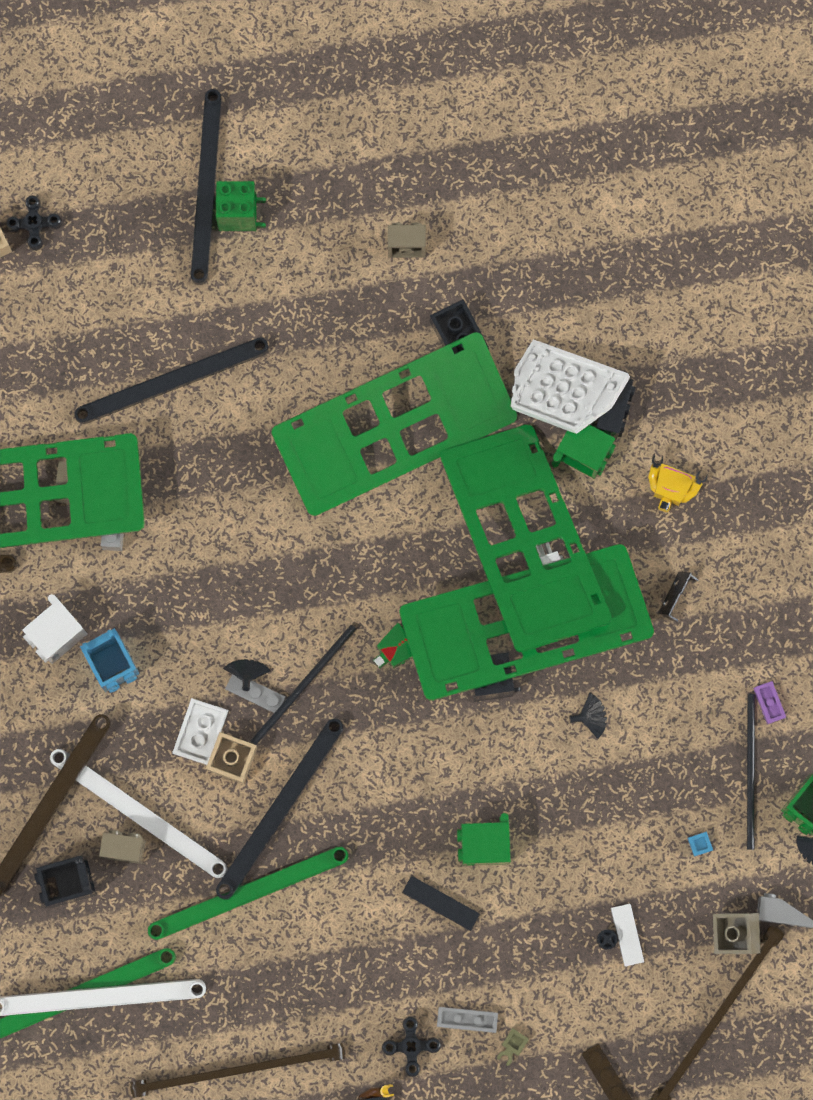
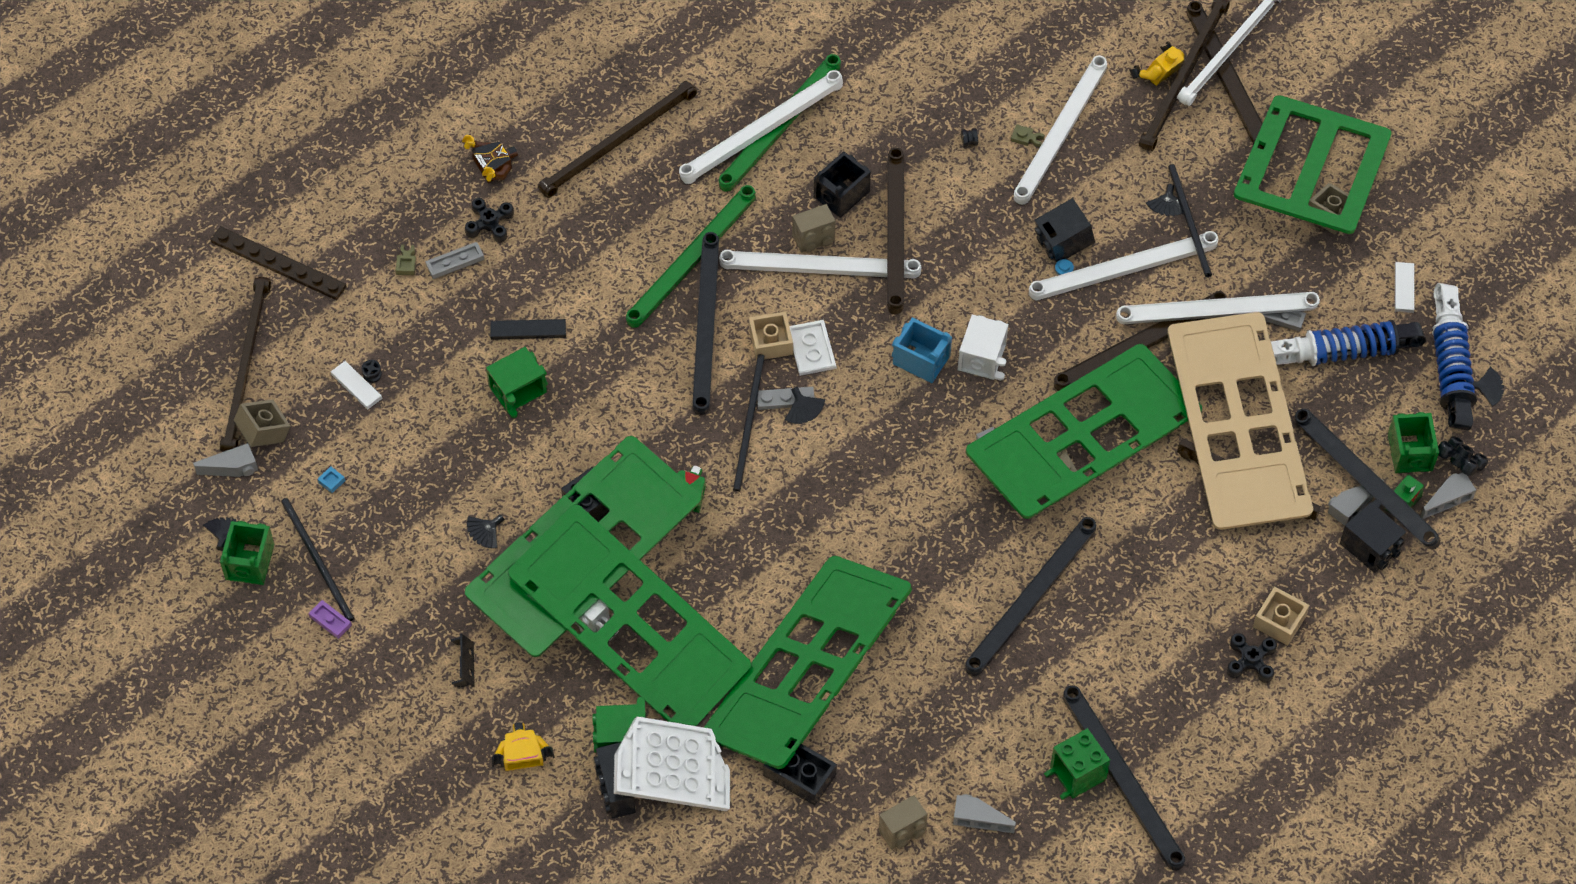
camera: 150 degrees right, 20 degrees down
none -> light grey slope [953,794,1016,833]

